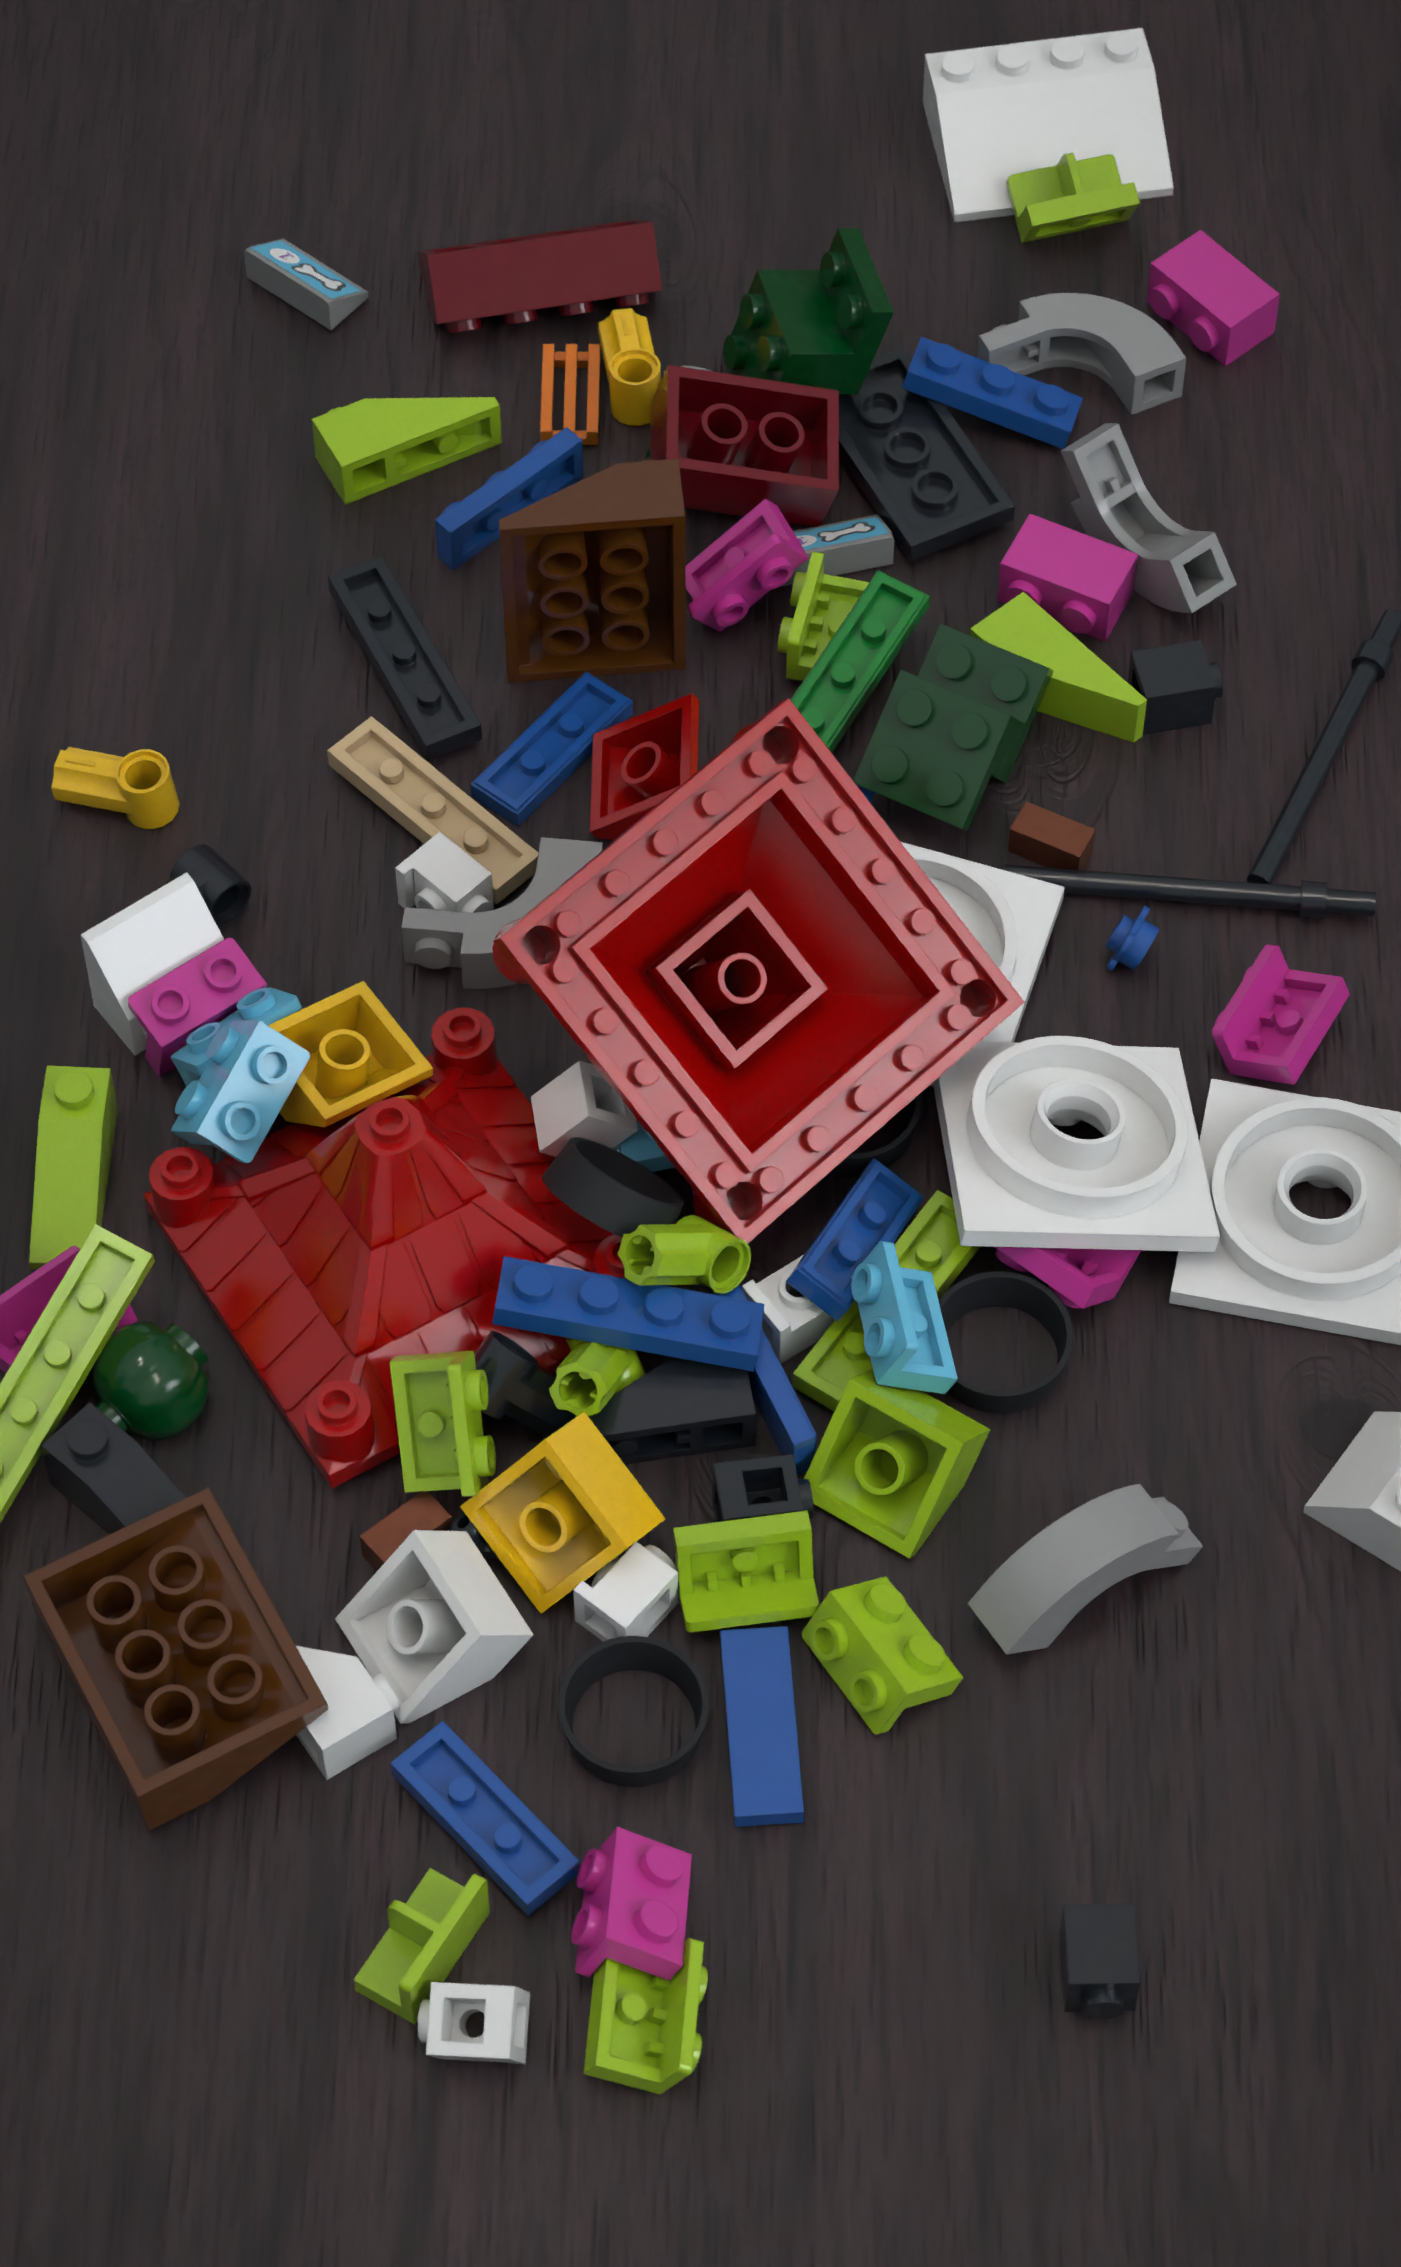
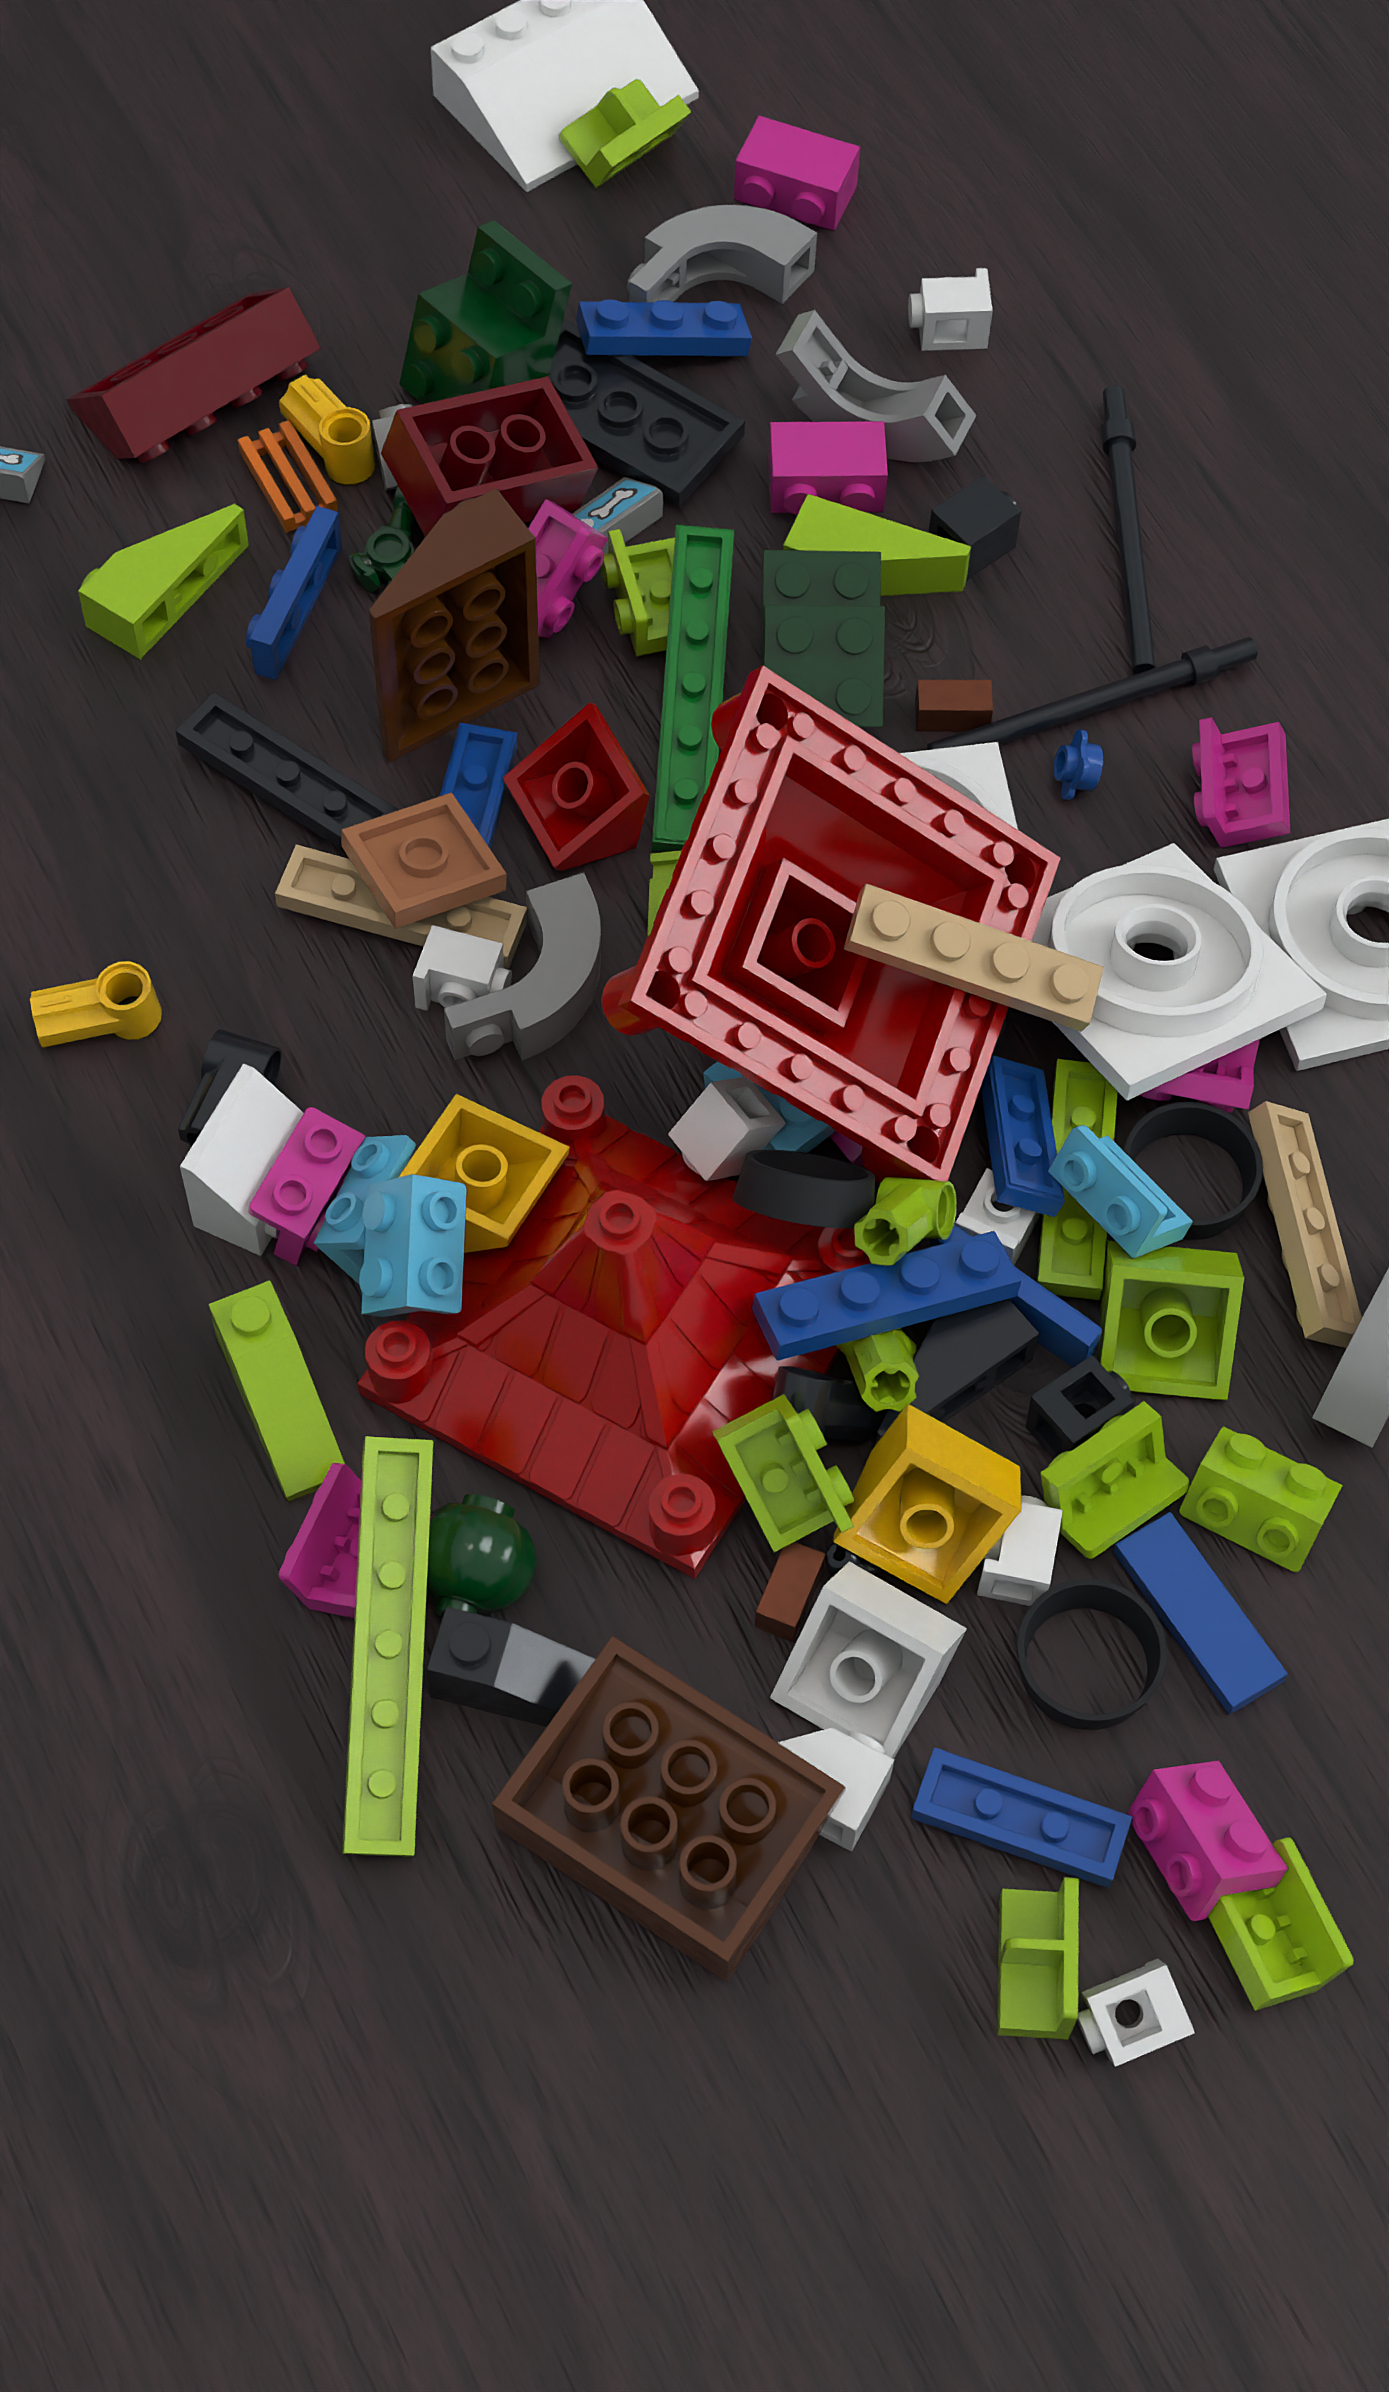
camera: 30 degrees left, 5 degrees up
none -> nougat plate [342,793,507,929]
none -> tan plate [844,884,1104,1032]
none -> white brick [908,268,993,351]
none -> tan plate [1248,1101,1362,1348]

